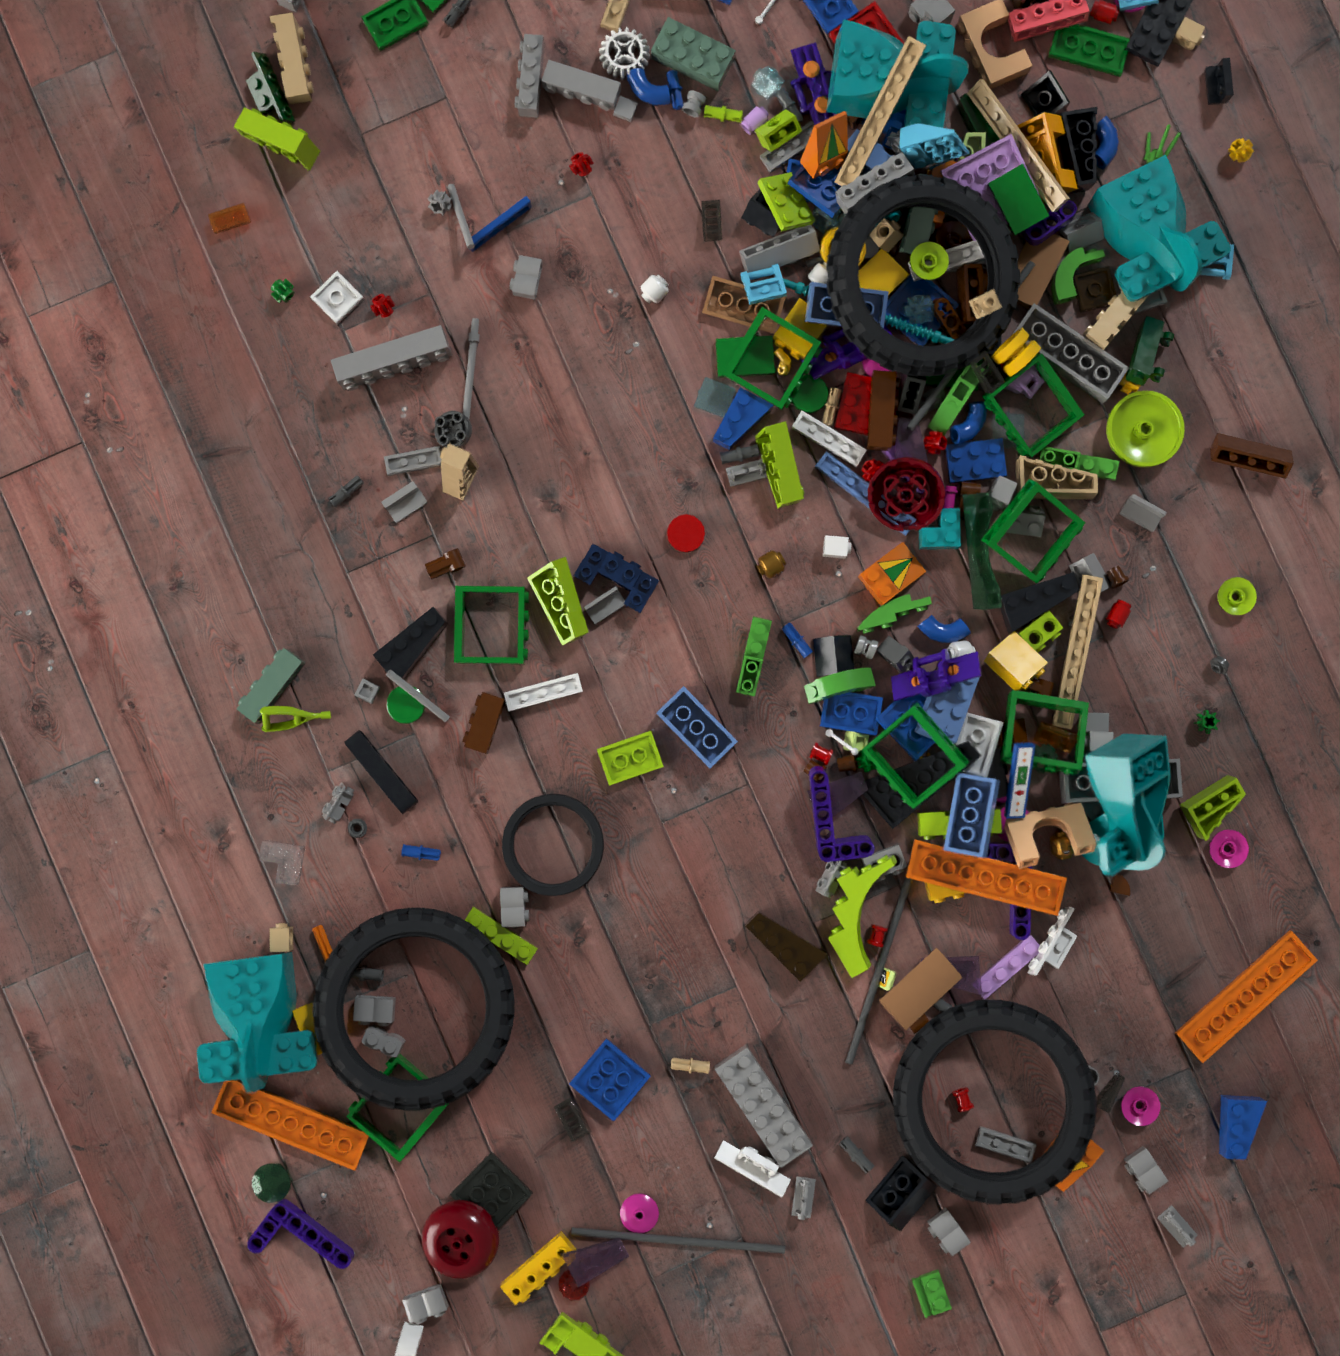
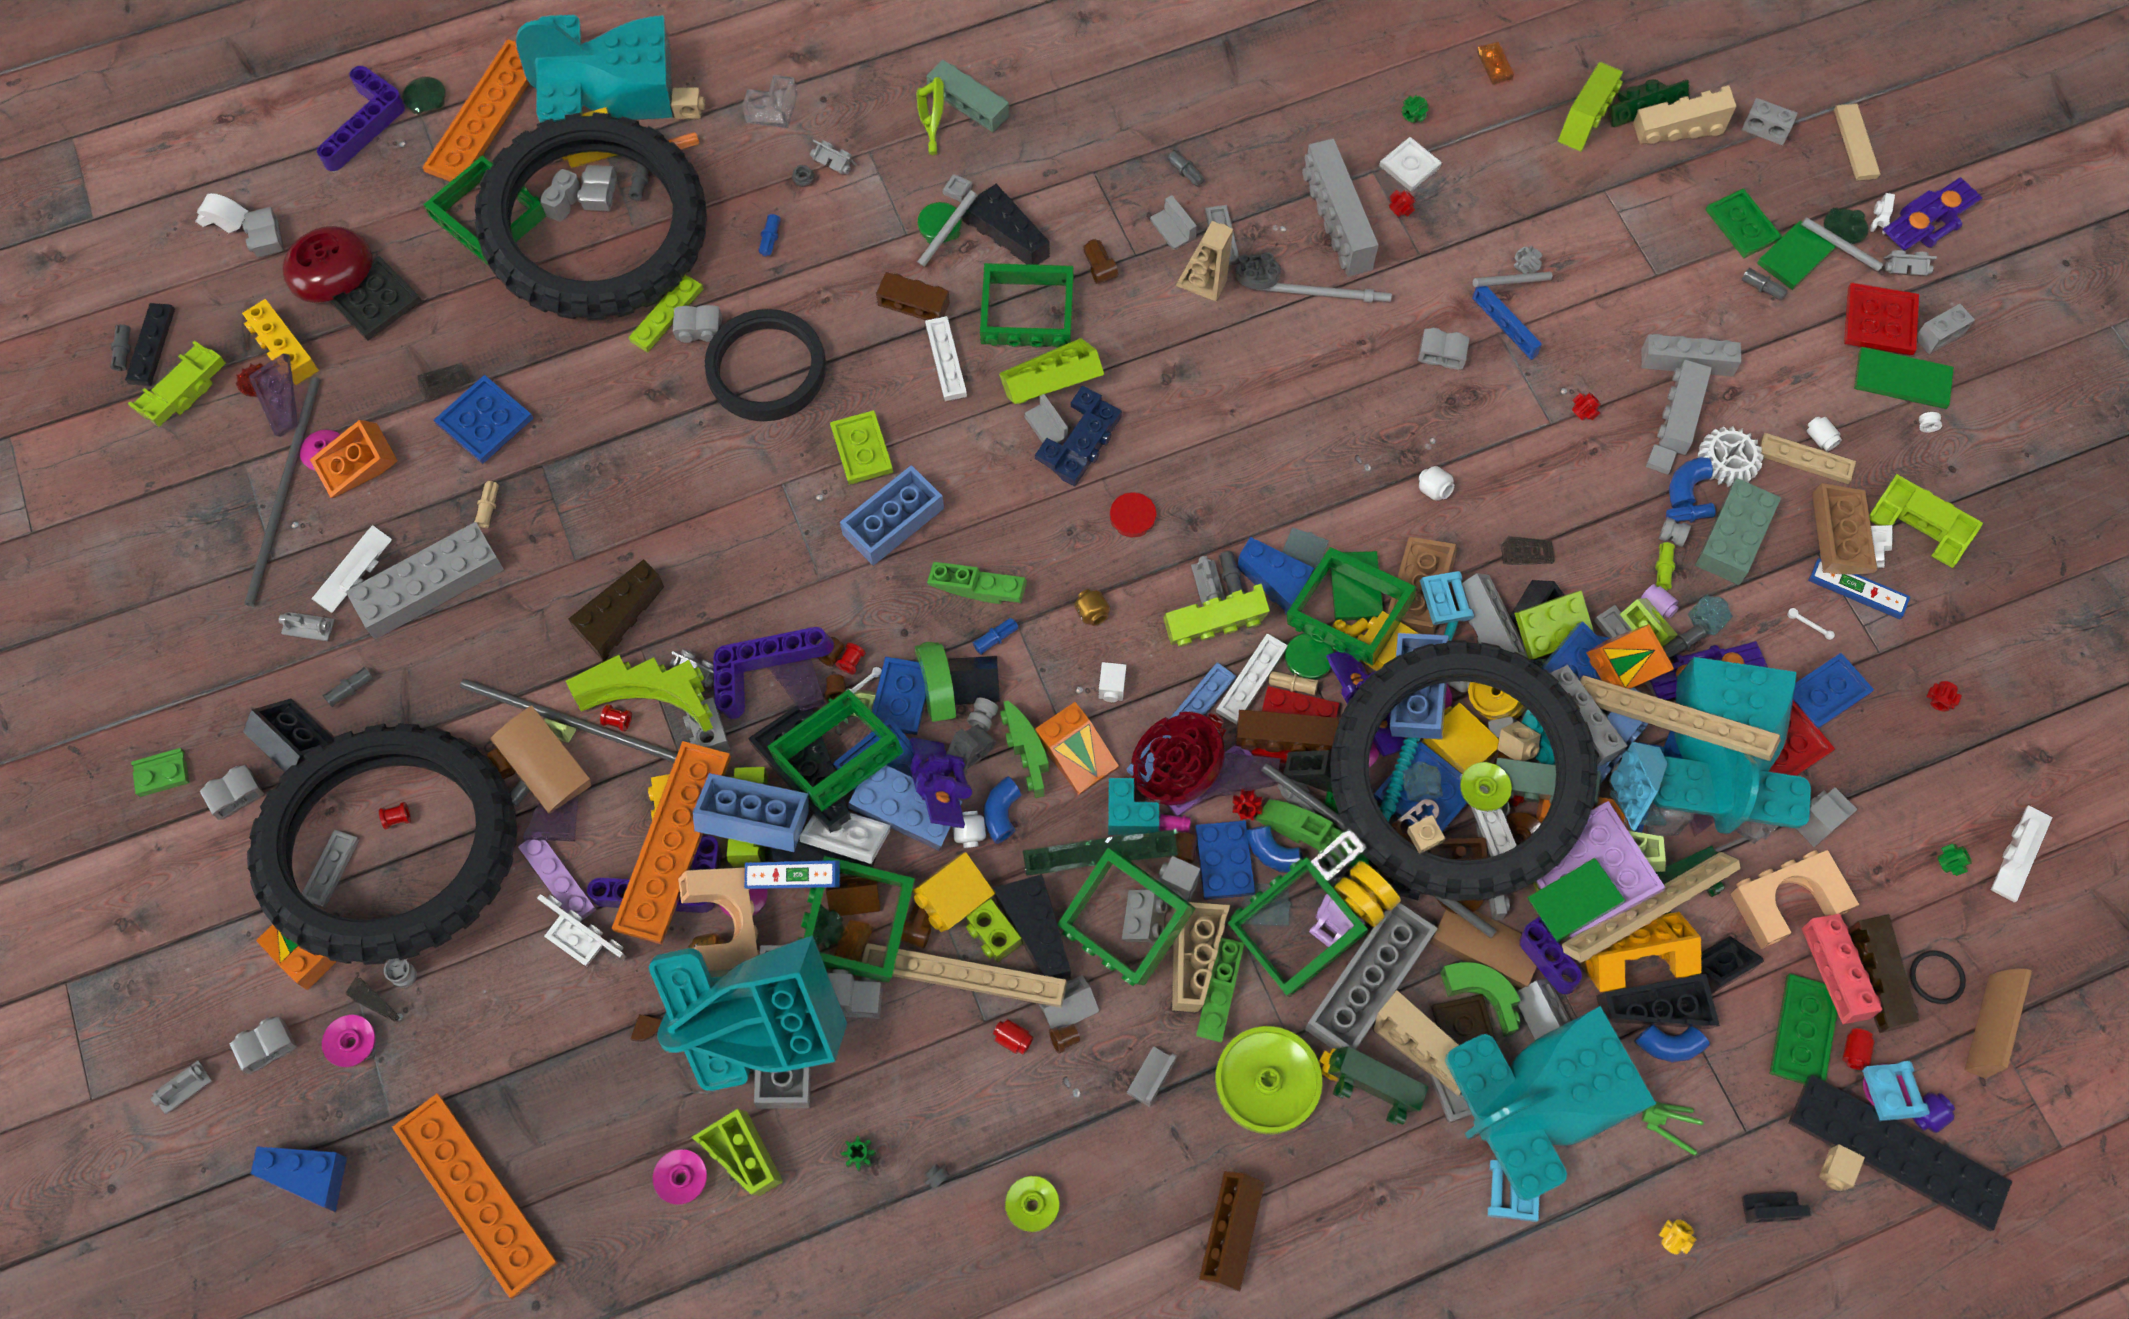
camera: 90 degrees right, 20 degrees down
black beam [344,730,418,814] -> none
none -> orange slope [310,420,398,498]

